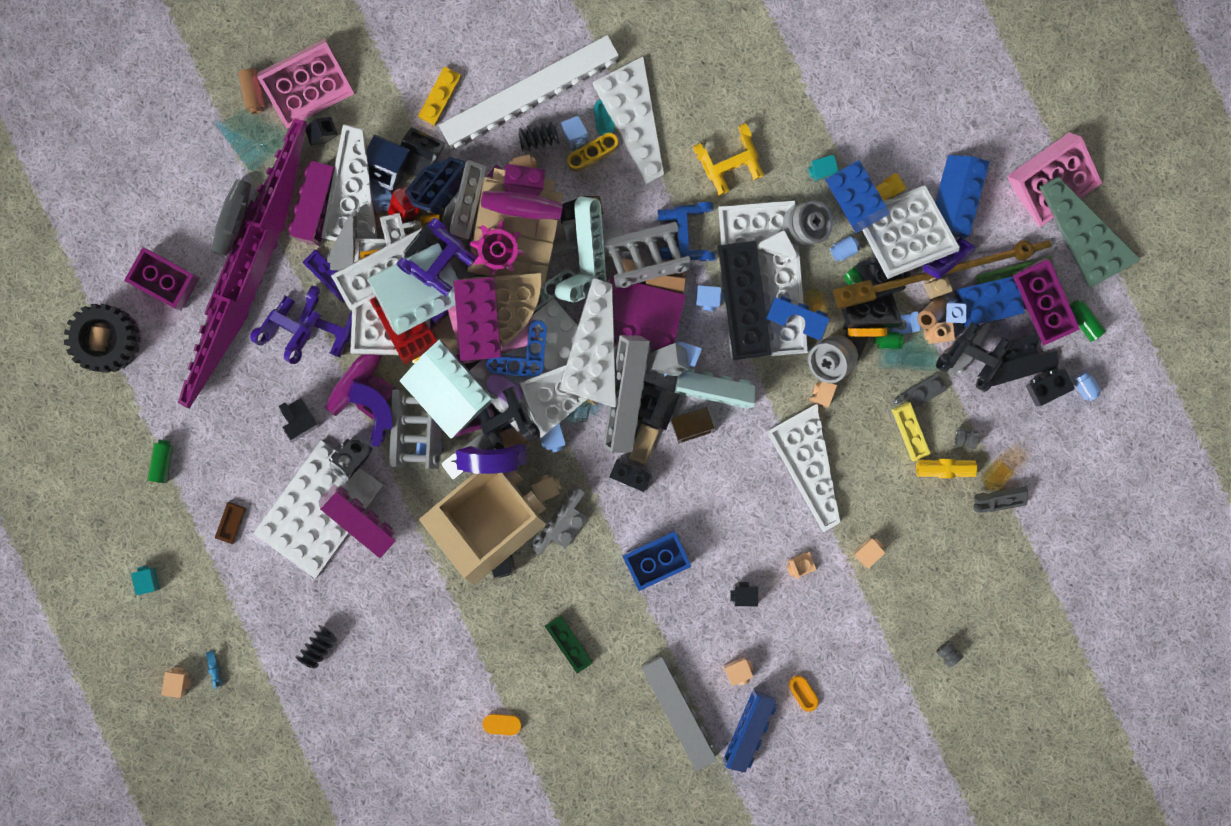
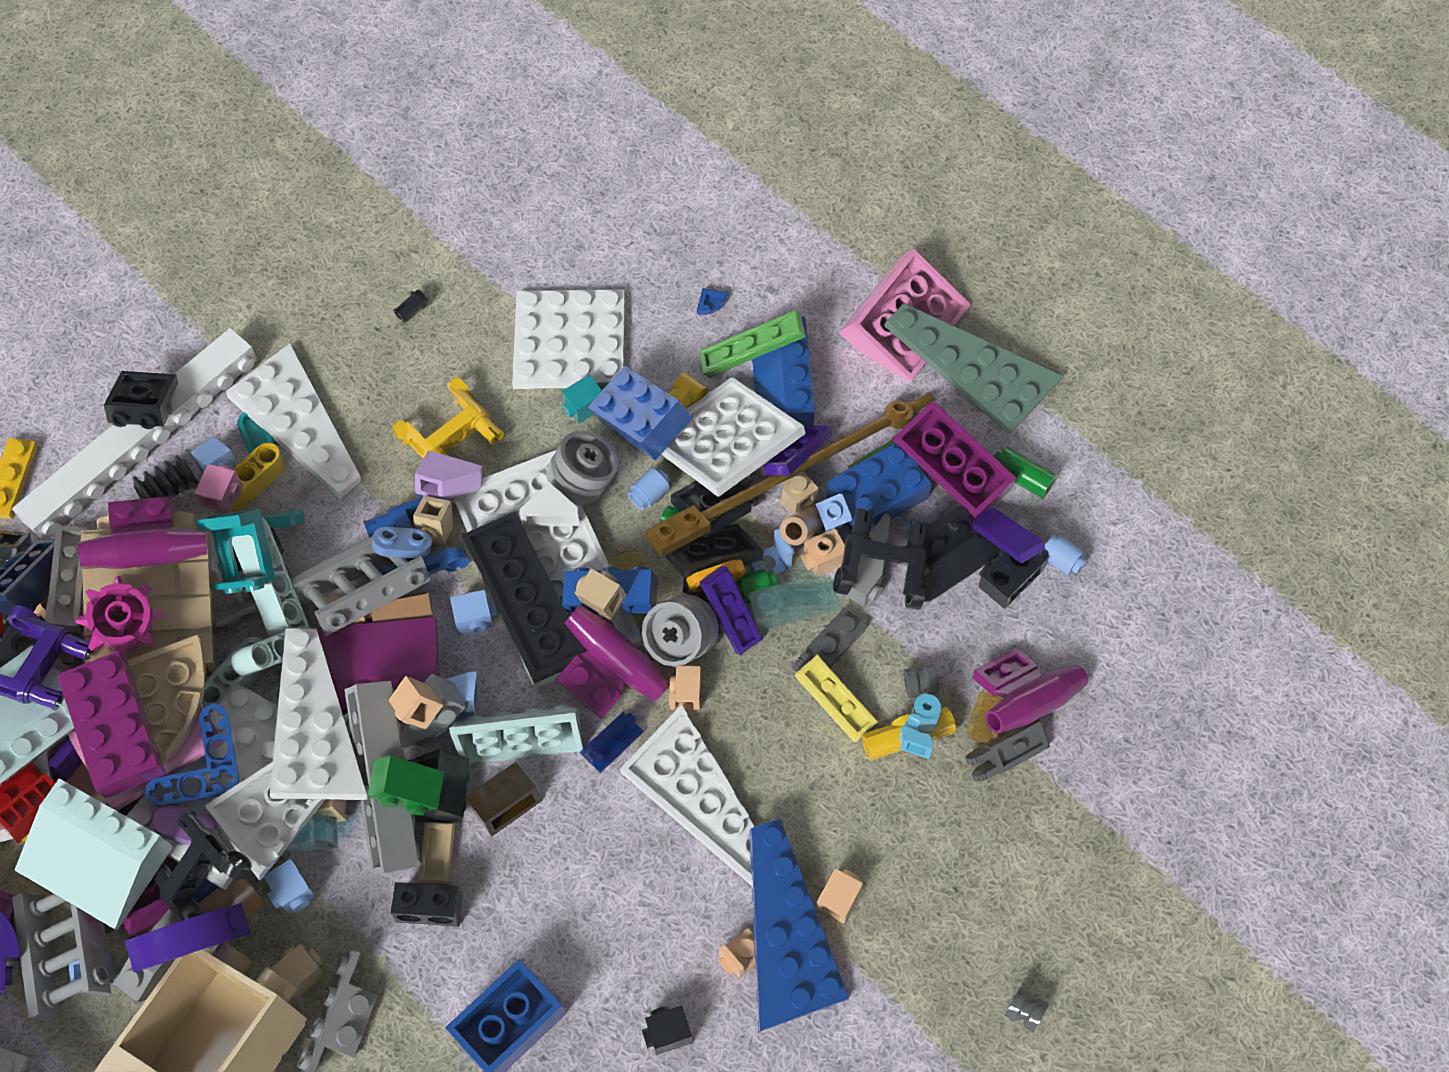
camera: 10 degrees left, 25 degrees down
none -> black plate [104,371,178,429]
none -> bright pink brick [194,464,242,513]
none -> teal window [195,509,276,594]
none -> teal tile [261,510,305,528]
none -> green brick [367,755,444,815]
none -> medium blue plate [372,527,432,559]
none -> light nougat brick [388,676,443,730]
none -> black pin [393,289,428,323]
none -> tan brick [413,495,454,545]
none -> lavender slope [415,450,482,500]
none -> white plate [512,289,625,389]
none -> magenta plate [555,605,670,719]
none -> tan brick [575,568,627,620]
none -> clear blue hinge [579,712,644,773]
none -> blue tile [697,288,729,315]
none -> bright green tile [699,310,806,377]
none -> dark purple tile [699,565,763,655]
none -> blue wing [749,819,849,1033]
none -> medium azure leg [899,694,941,759]
none -> dark purple tile [971,507,1045,563]
none -> magenta plate [973,648,1088,734]

